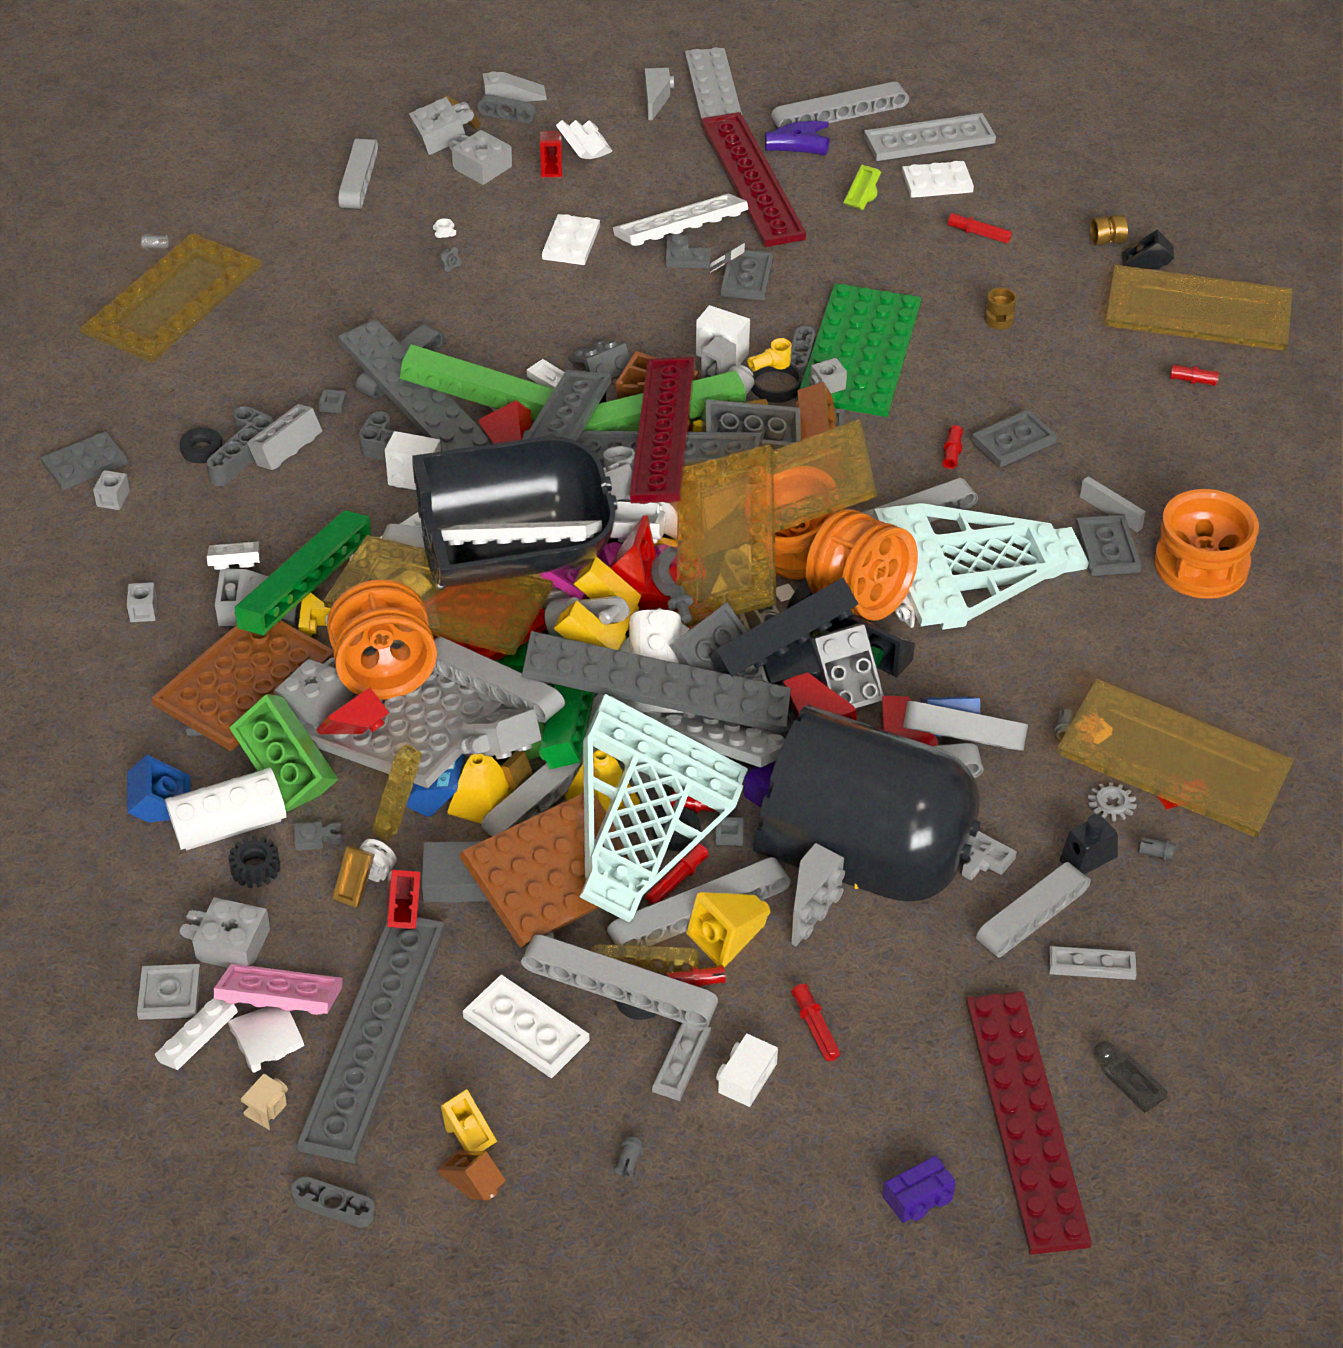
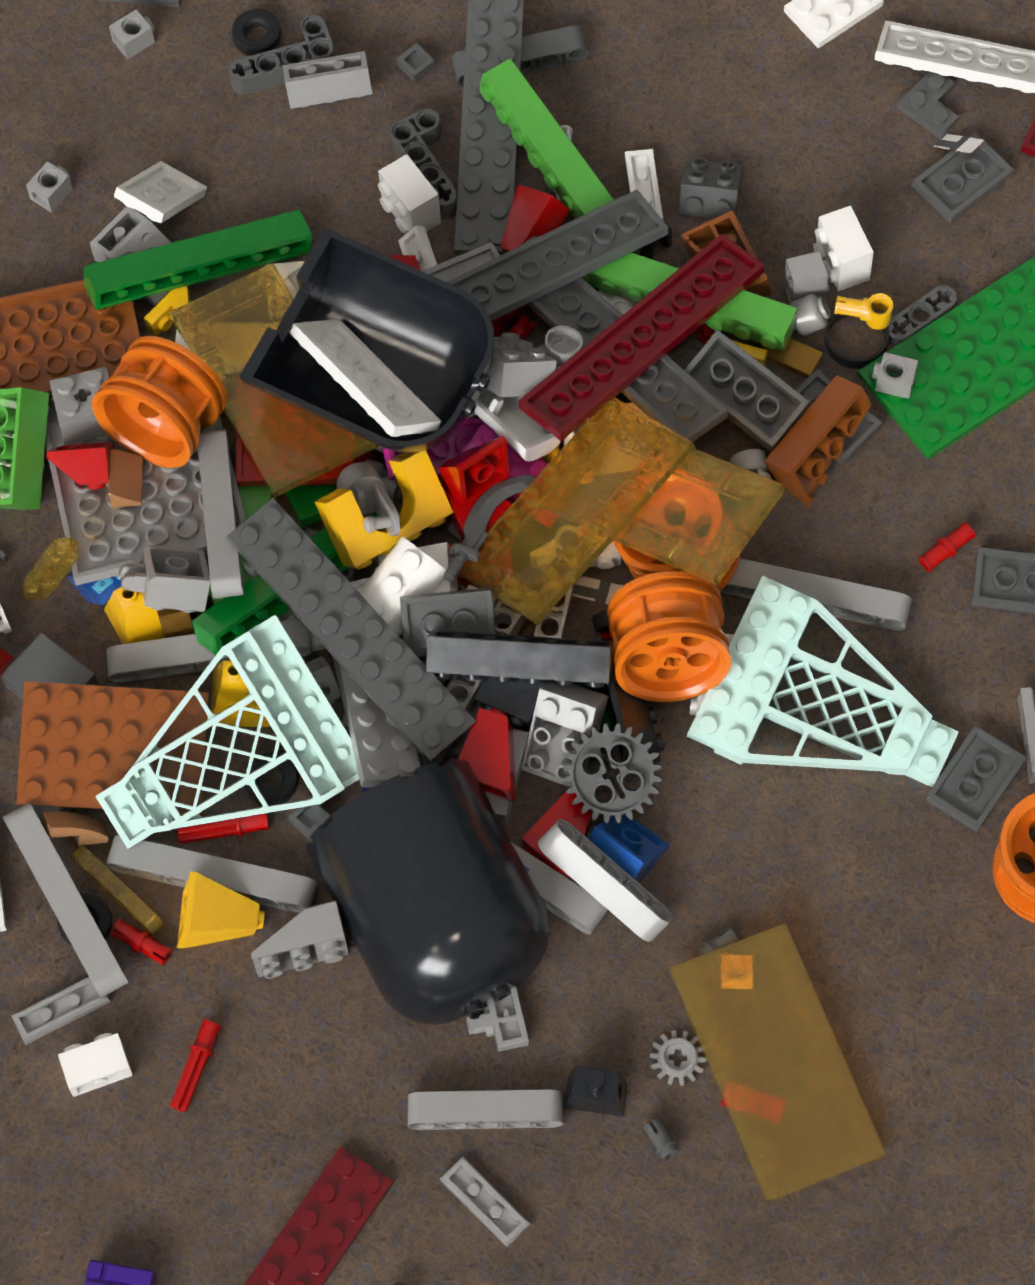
camera: 45 degrees right, 20 degrees up
none -> medium nougat slope [41,811,109,846]
none -> medium nougat slope [108,449,143,508]
none -> dark grey gear [563,723,663,823]

